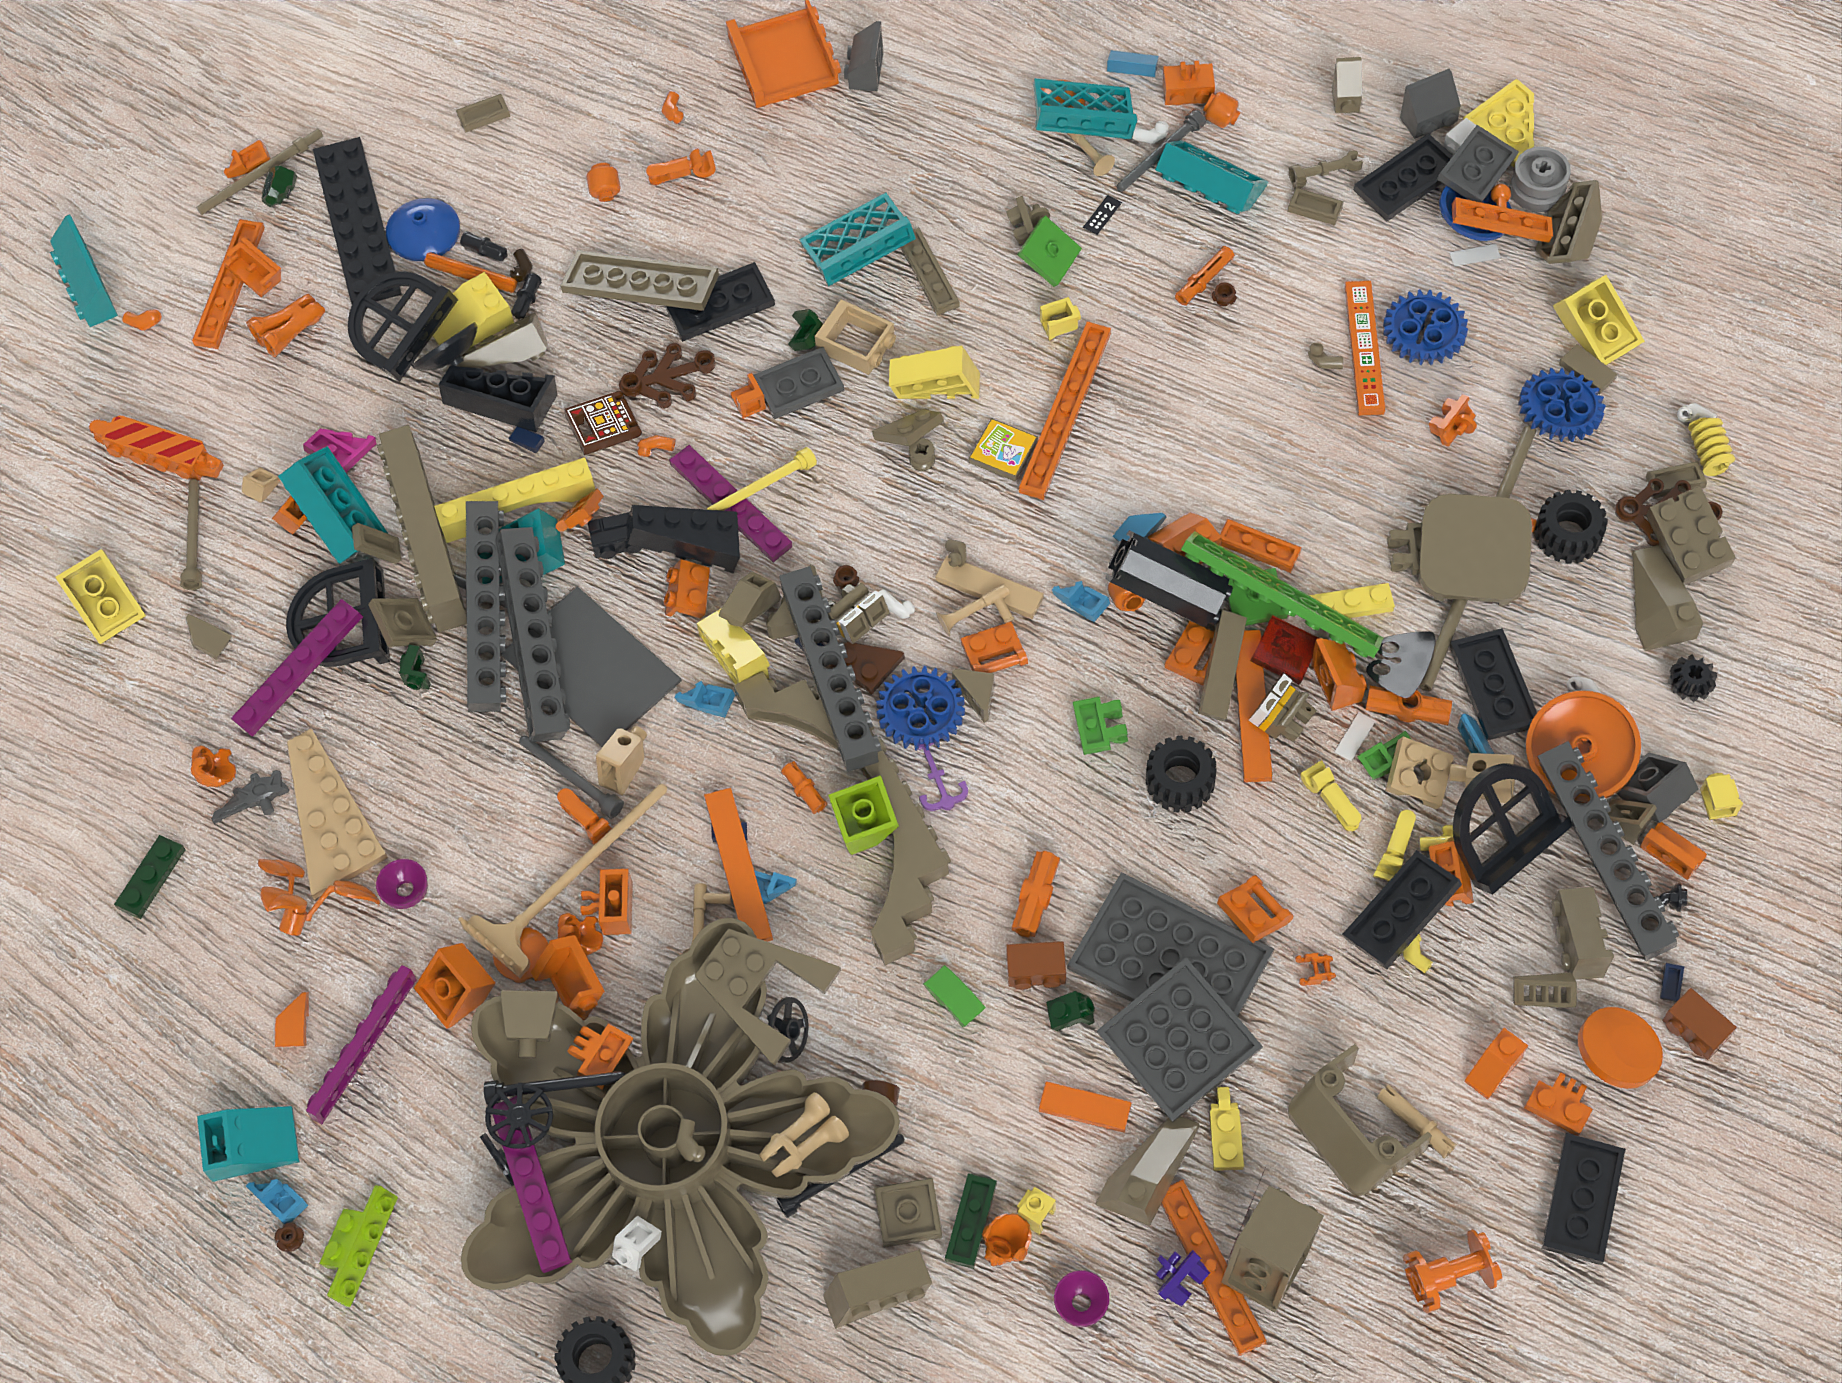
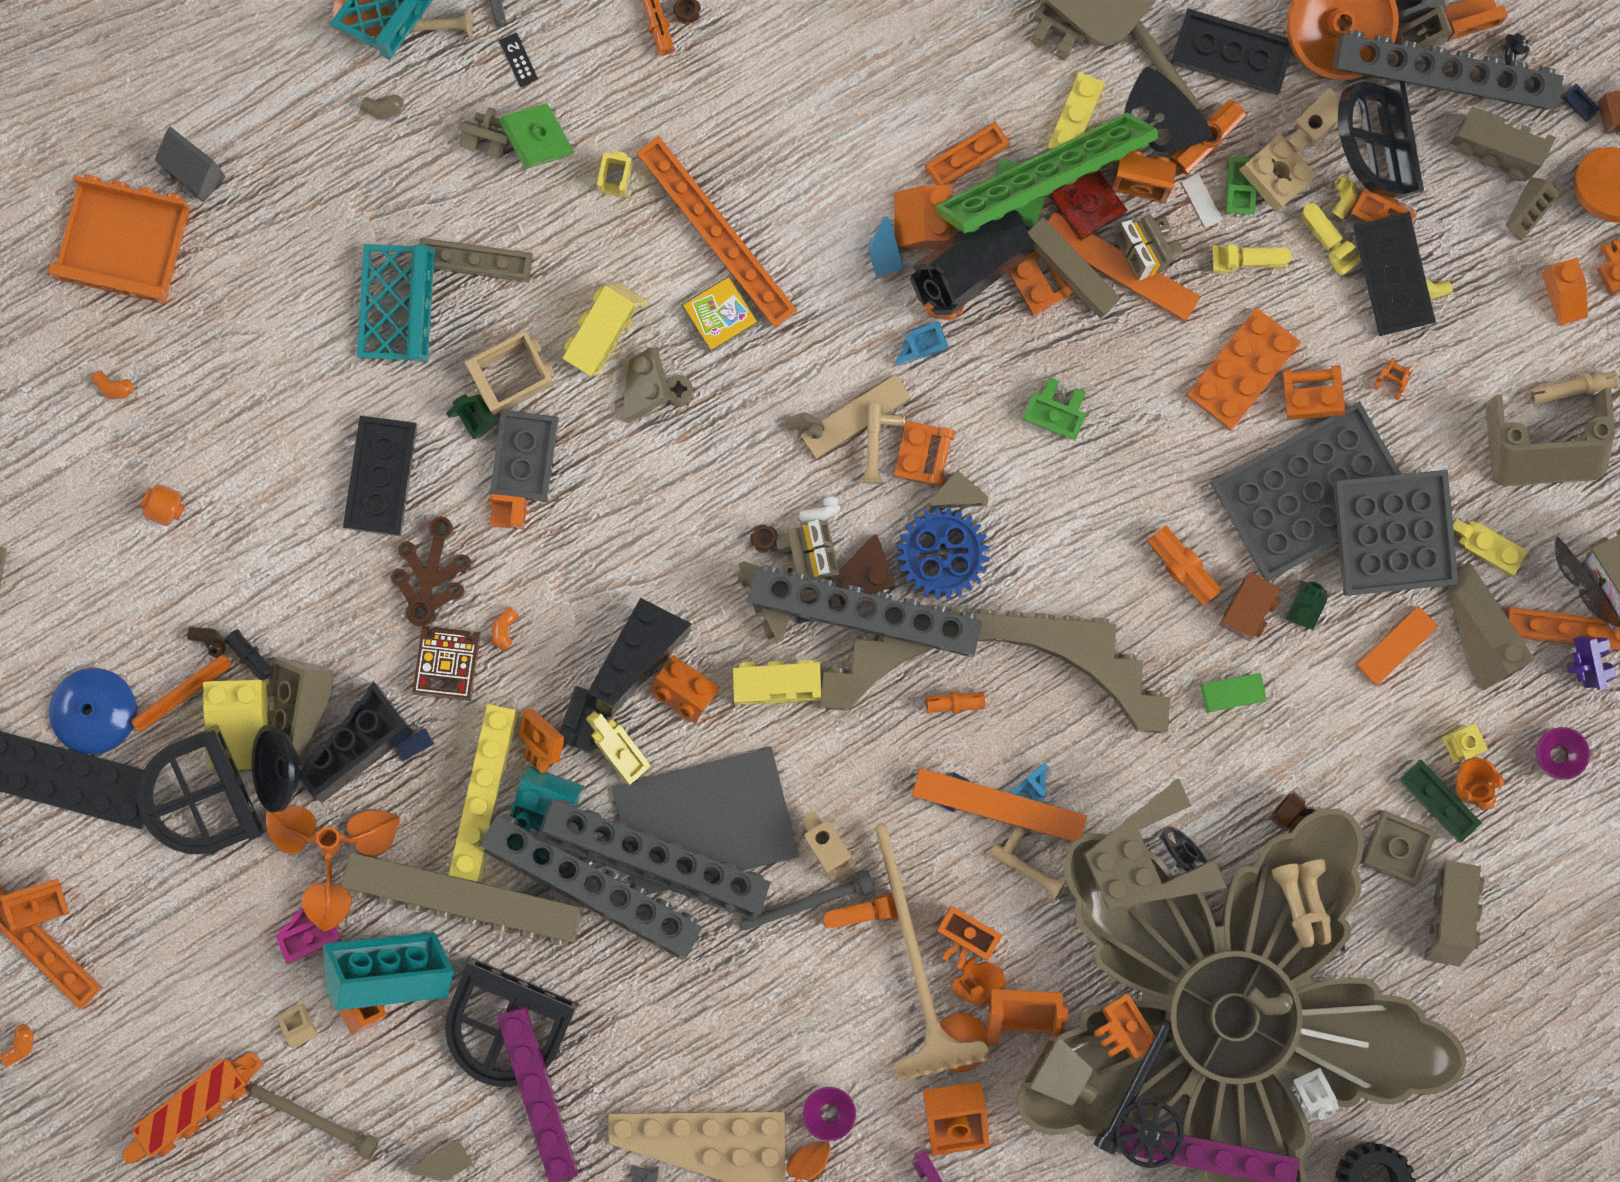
camera: 65 degrees left, 20 degrees up
orange piece [246,294,325,358] -> none
dark tan tile [352,523,401,564] -> none
dark tan tile [368,598,437,647] -> none
dark green bracket [399,644,431,690] -> none
black axle [460,231,508,262] -> none
black wheel [480,1133,514,1186] -> none
dark tan plate [560,250,719,311] -> none
orange piece [646,148,716,185] -> none
magenta plate [669,445,793,563] -> none
dark azure slope [674,681,735,718] -> none
light yellow piece [707,447,817,511] -> none
dark tan slope [719,571,781,628] -> none
lime slope [828,775,899,855] -> none
medium lavender piece [918,742,968,811] -> none
black tyre [1145,735,1217,813] -> none
dark azure slope [1457,714,1495,754] -> none
none -> orange plant [266,806,400,931]
none -> dark tan arm [360,95,404,120]
none -> light yellow hinge [586,711,650,785]
none -> orange plate [1186,307,1301,431]

